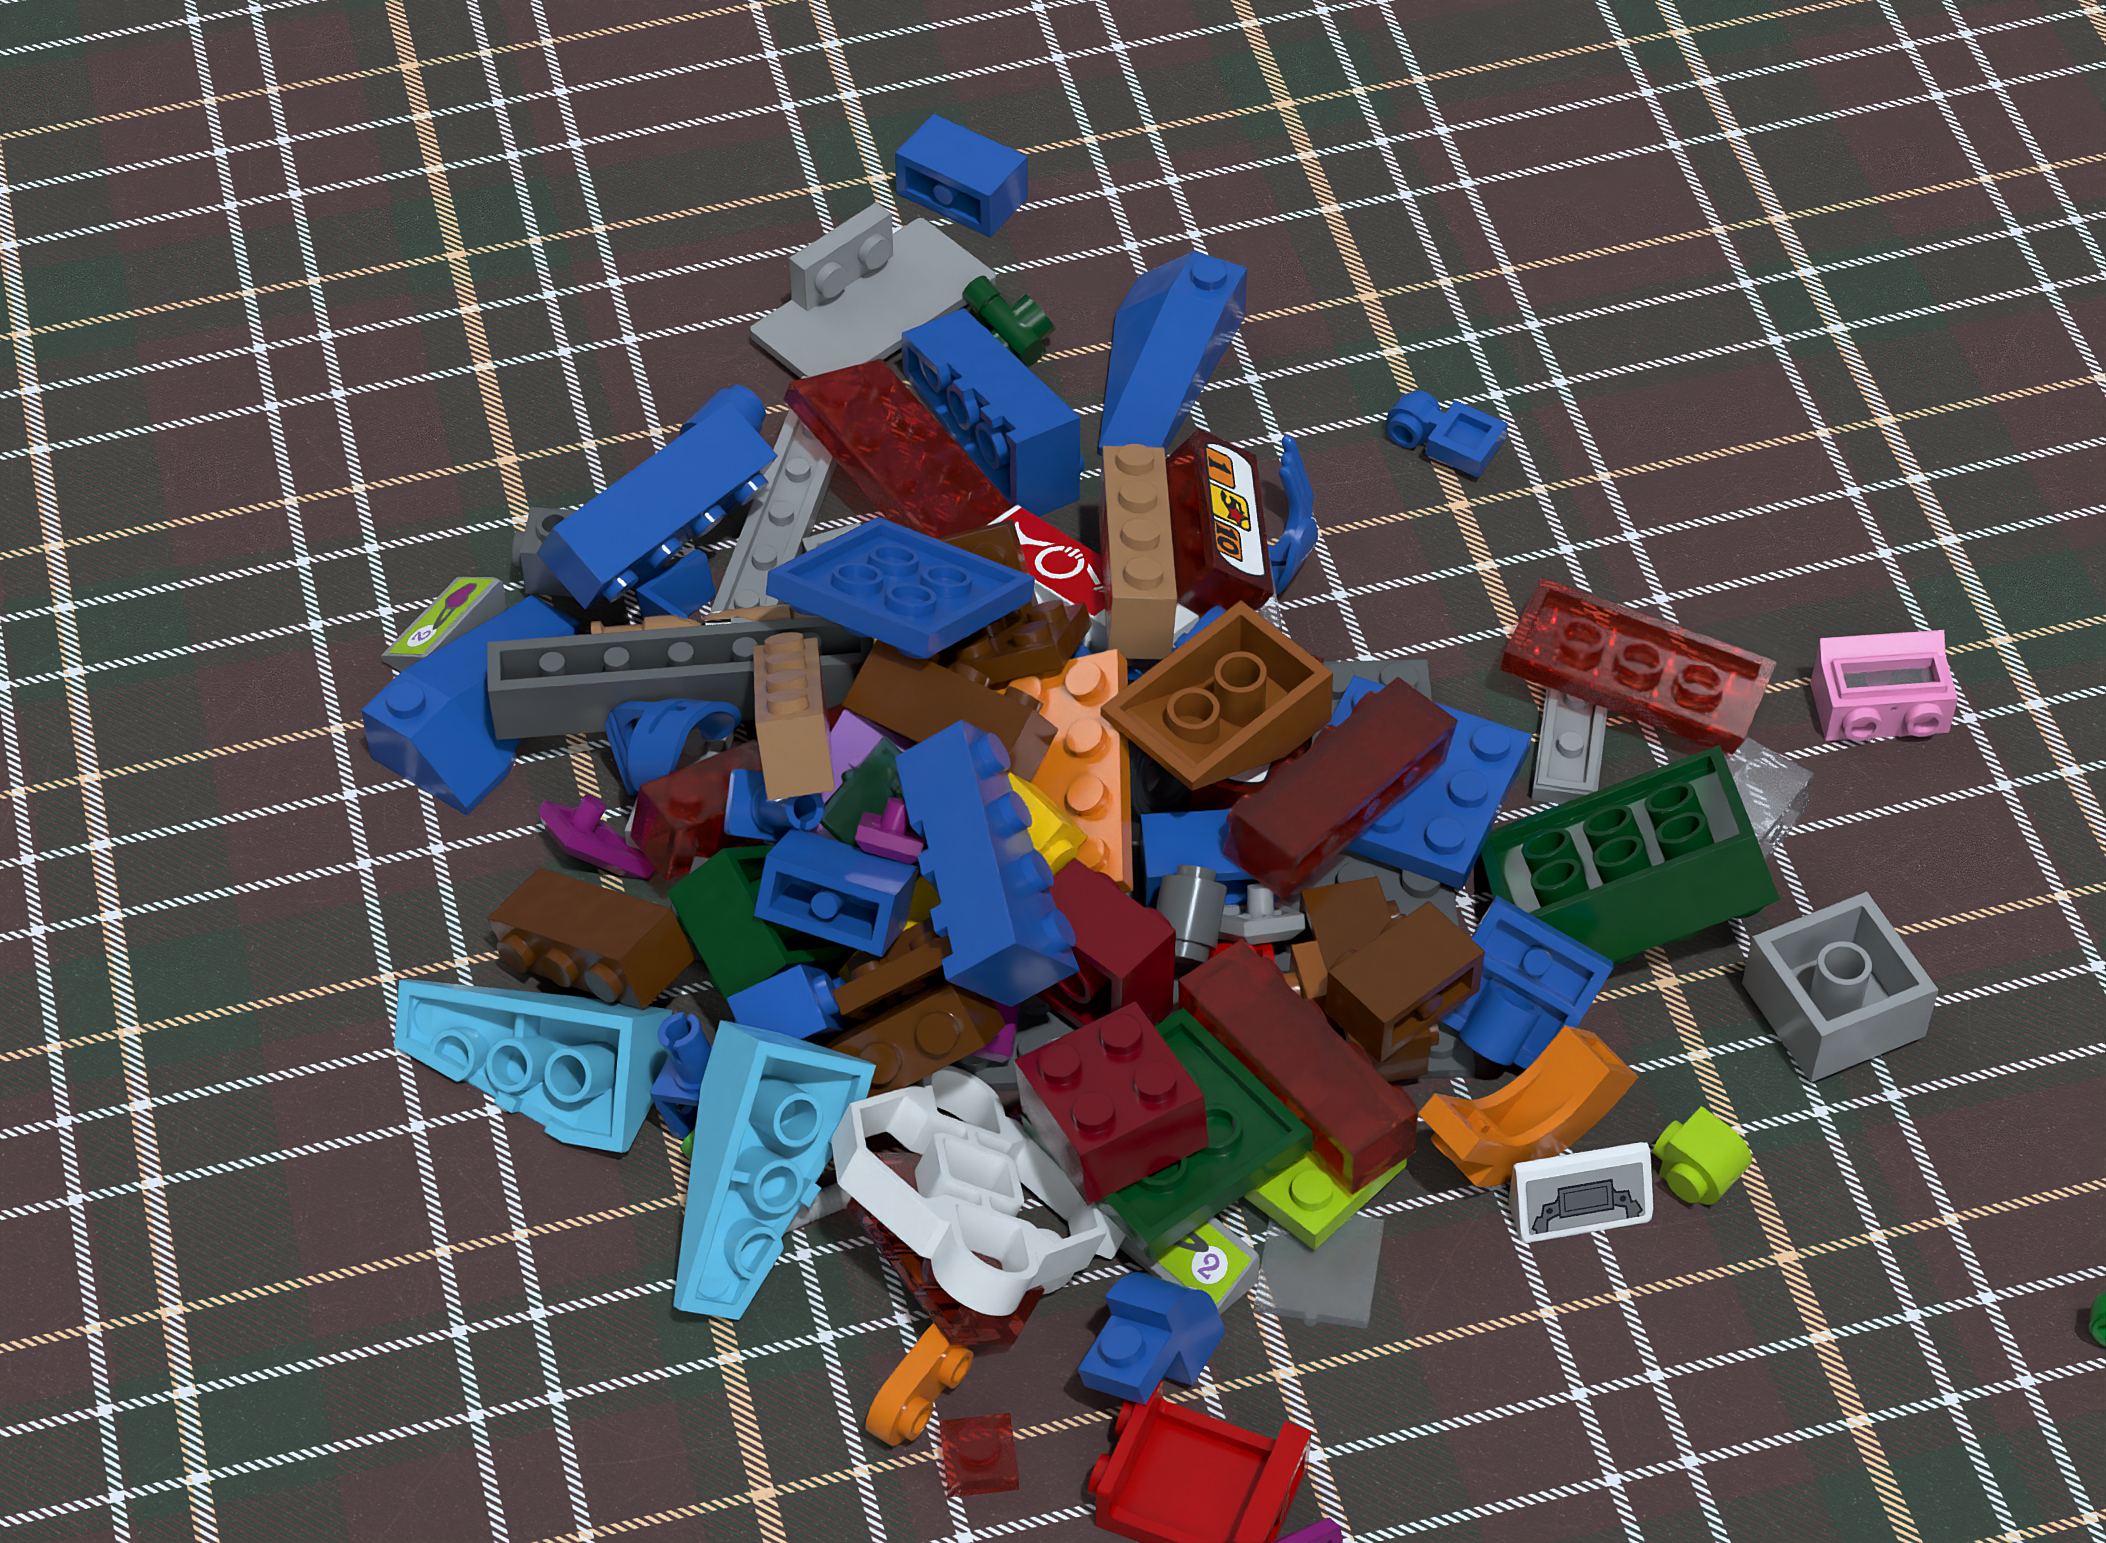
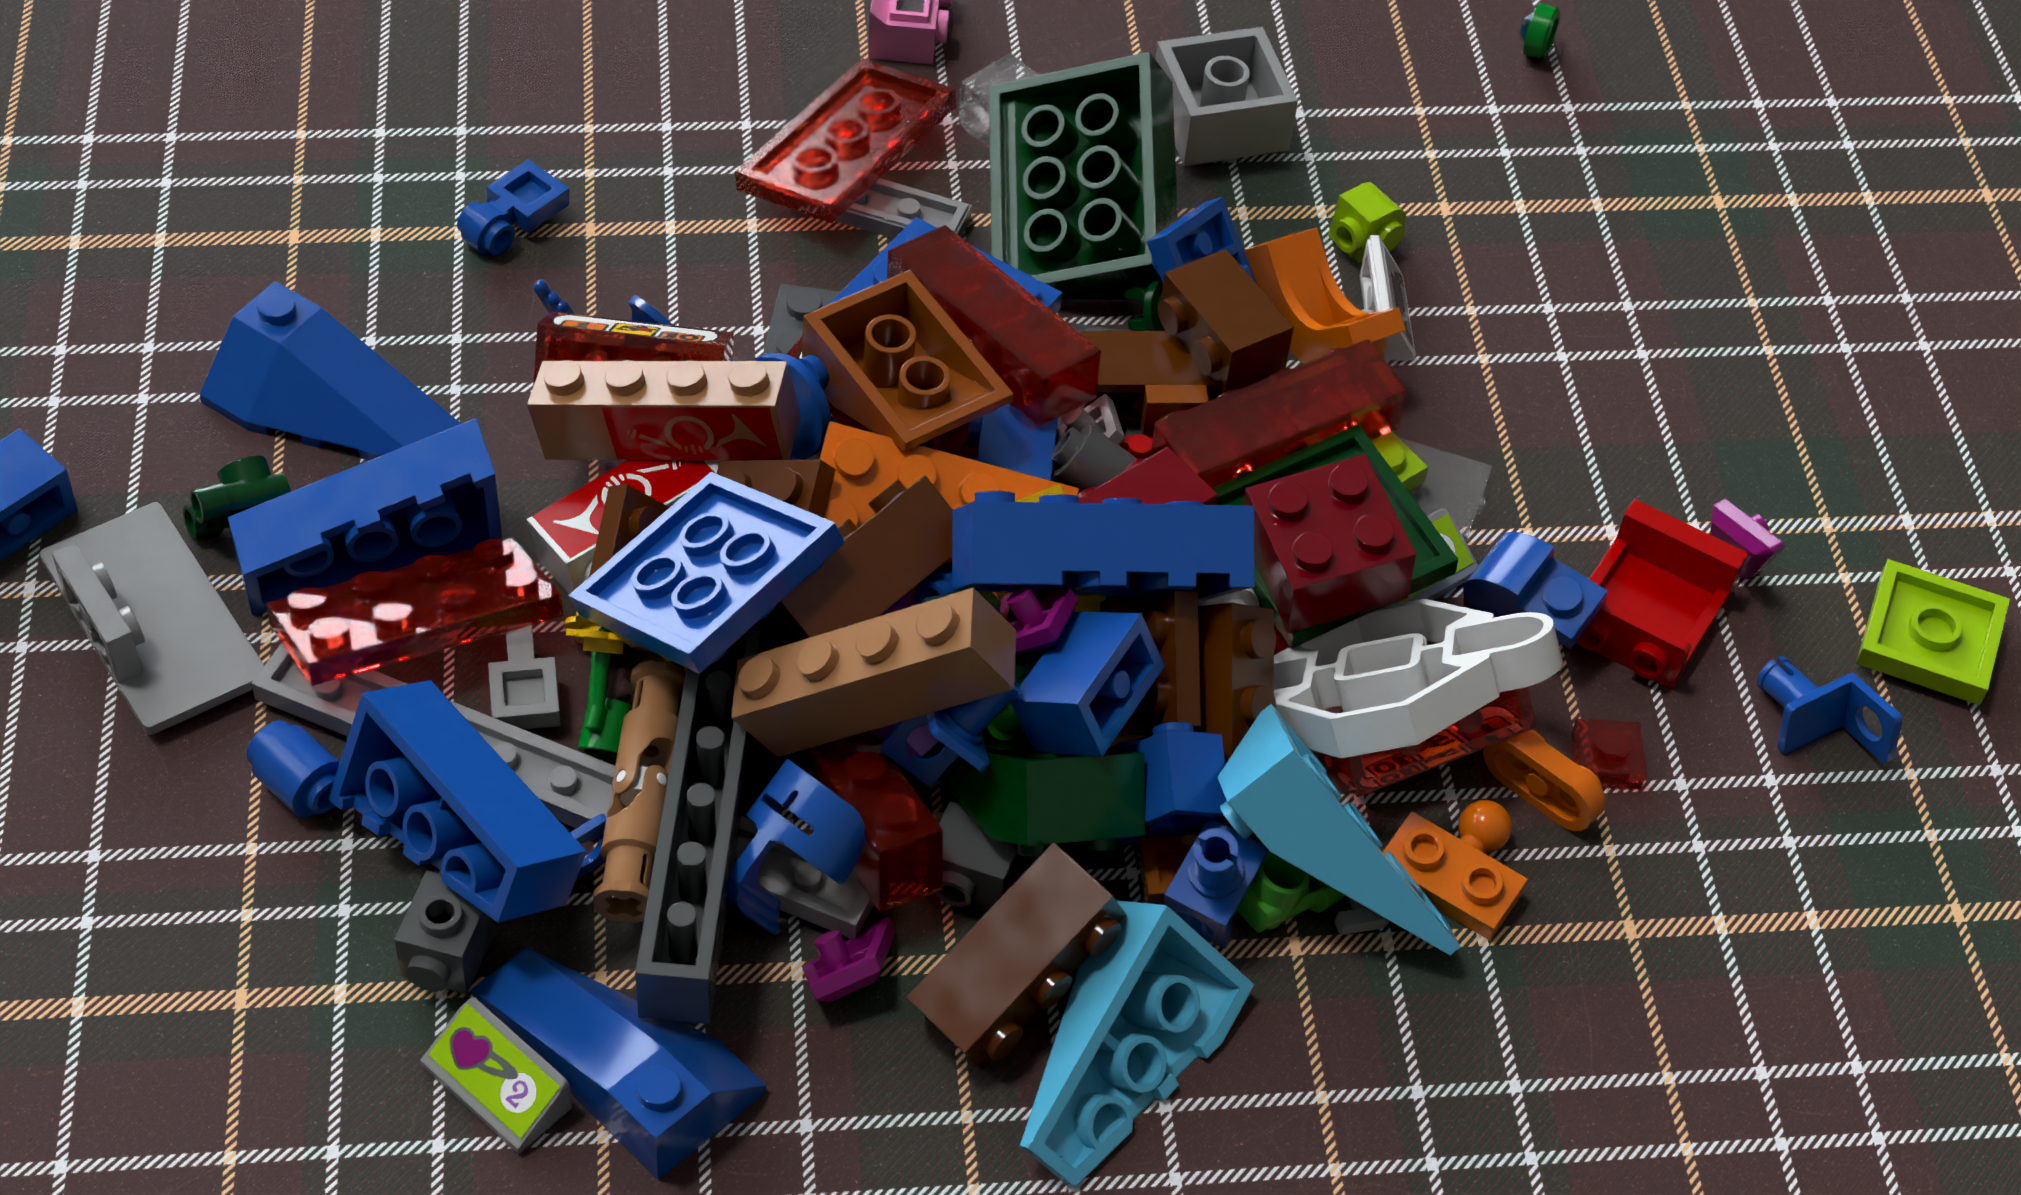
camera: 85 degrees left, 0 degrees up
none -> orange plate [1383,800,1528,941]

